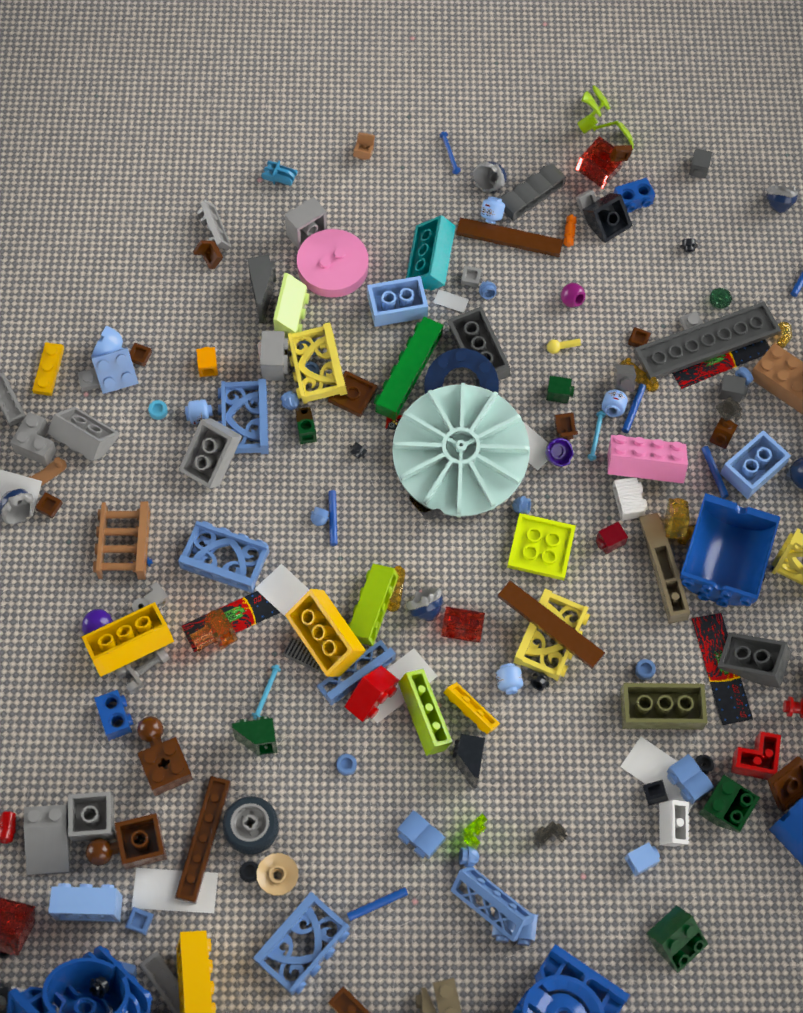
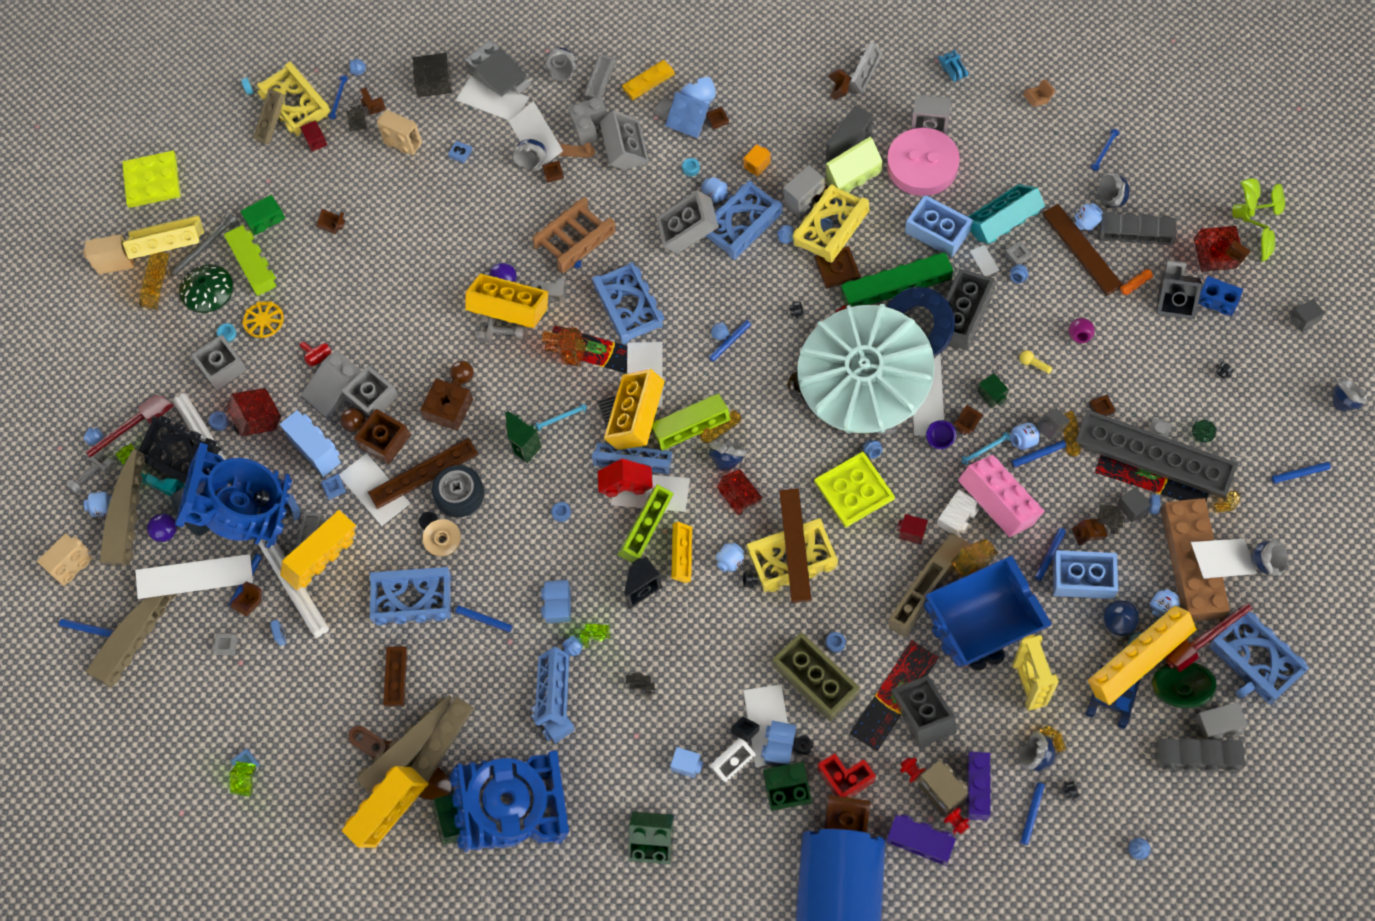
camera: 55 degrees right, 0 degrees up
blue brick [94,690,134,740] -> none
dark green leg [295,407,317,444] -> none

